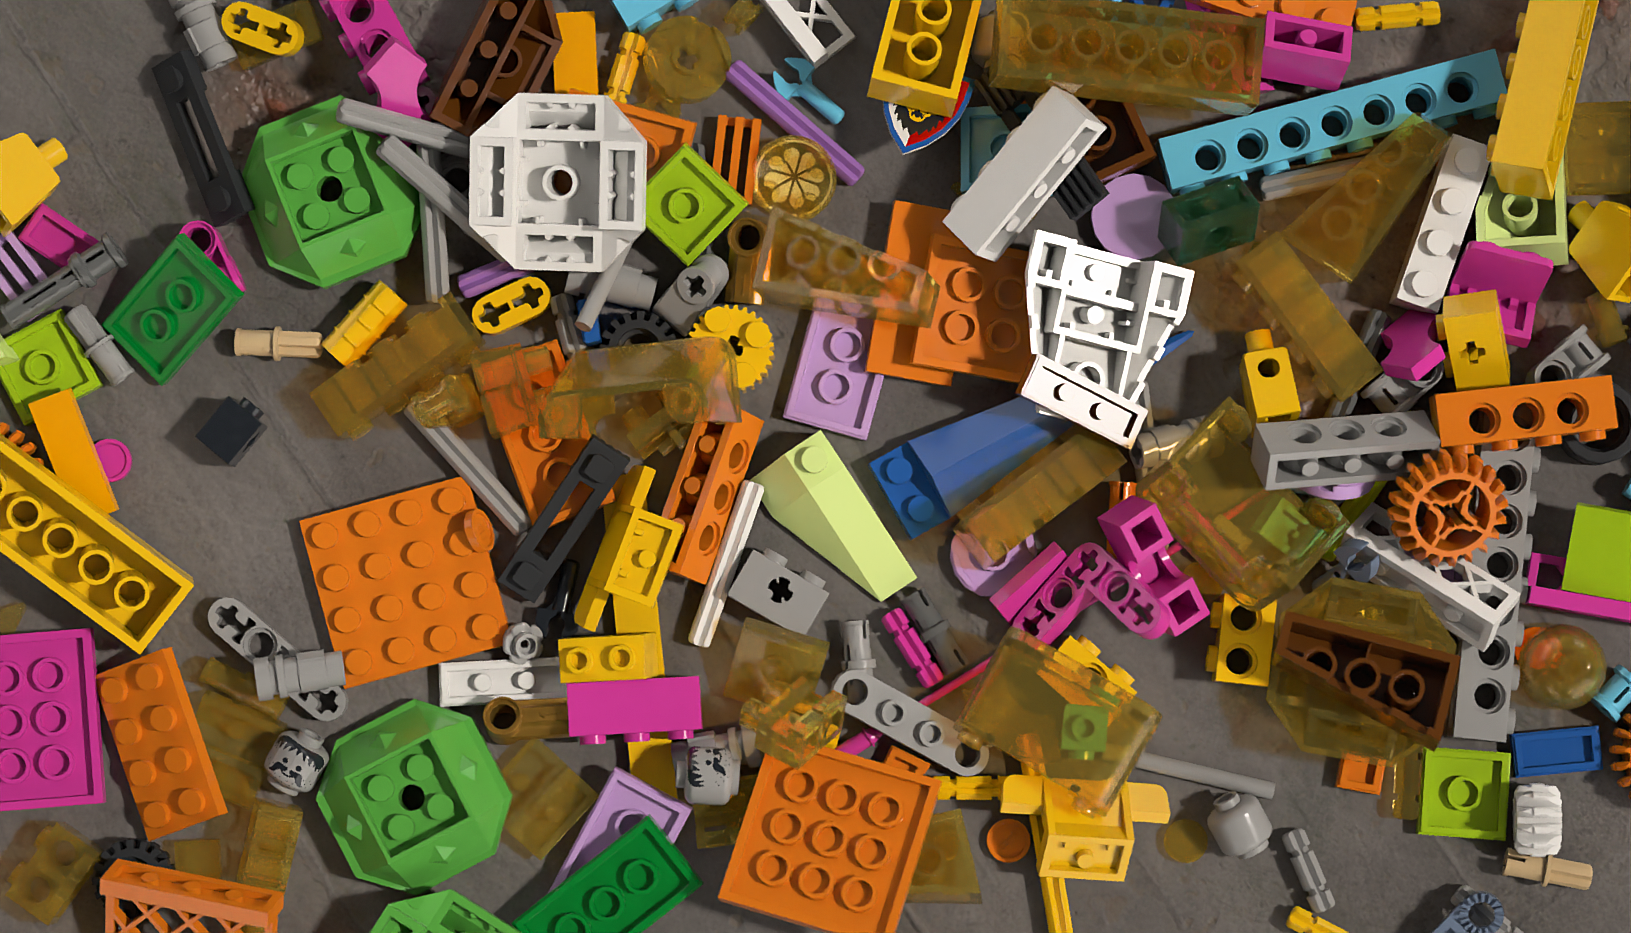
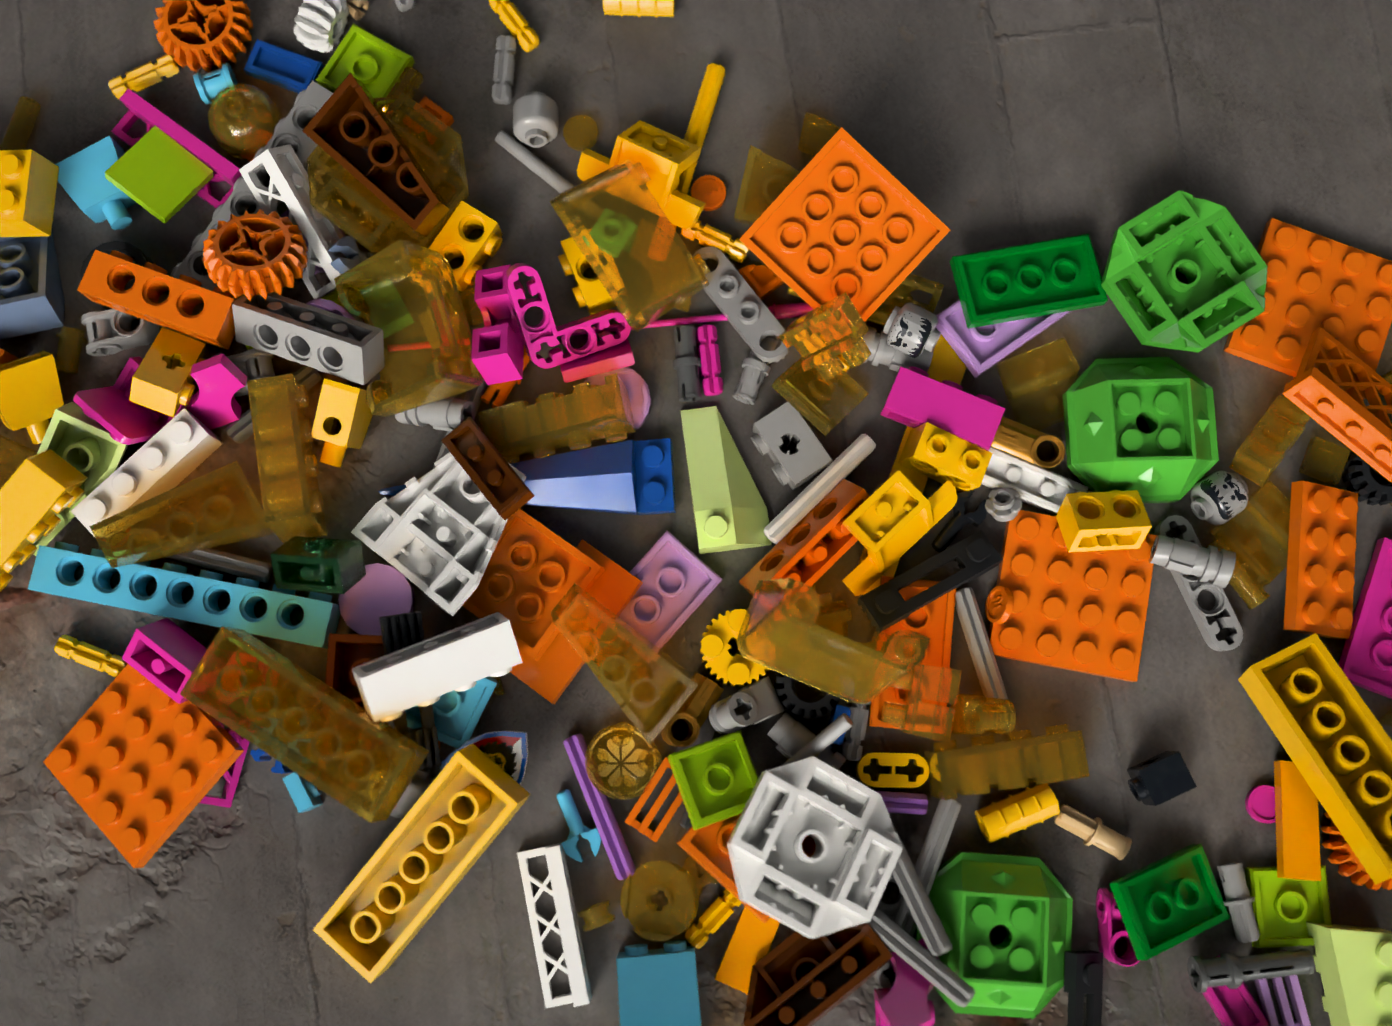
camera: 160 degrees left, 5 degrees down
none -> yellow brick [1056,490,1152,552]

